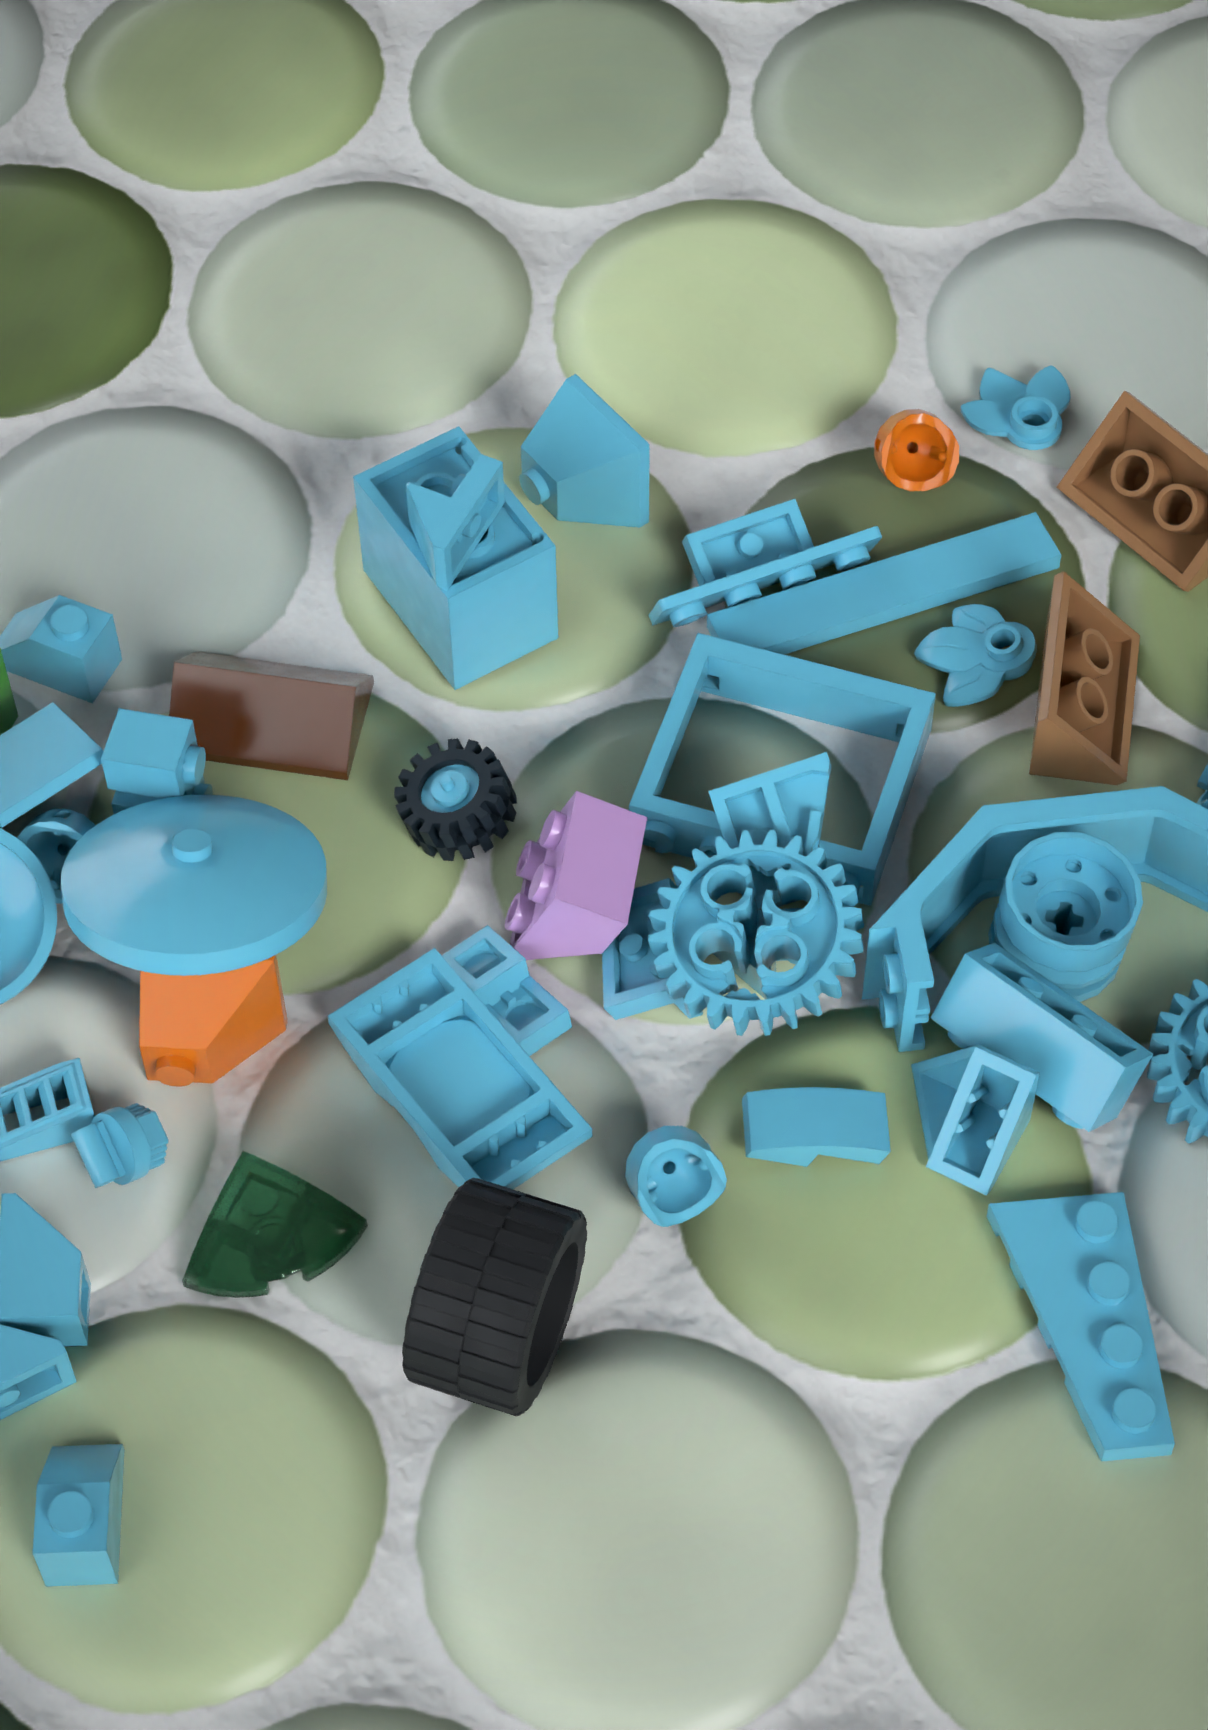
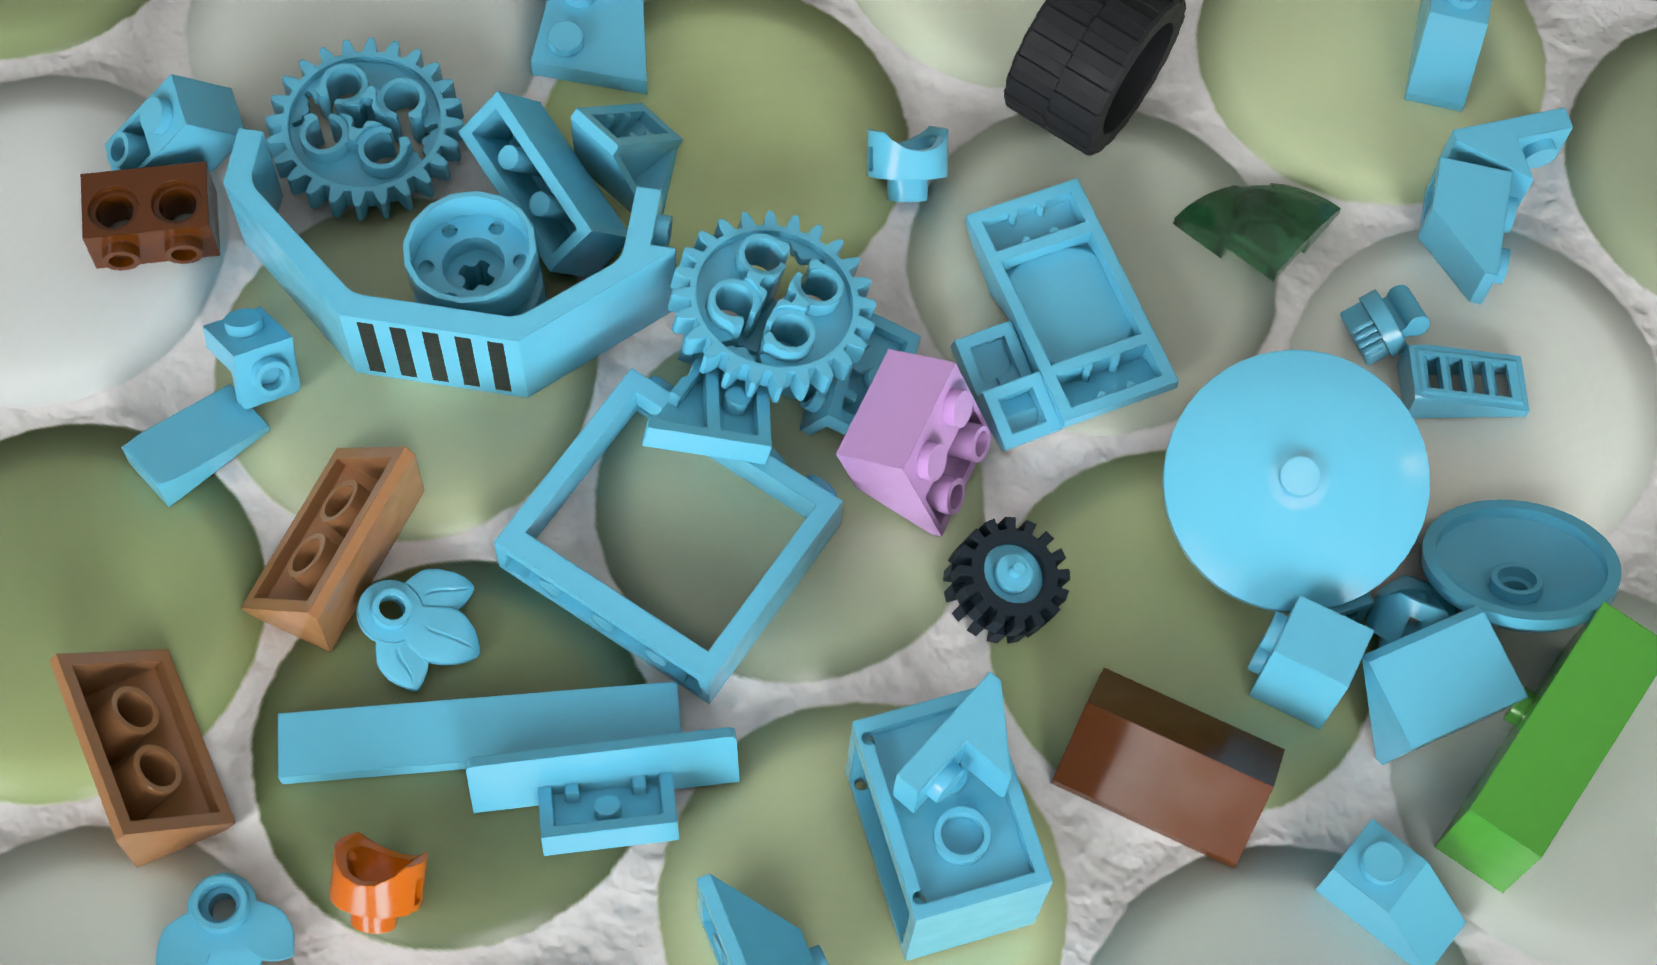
camera: 170 degrees left, 10 degrees up
medium azure slope [742,1087,891,1167] -> none

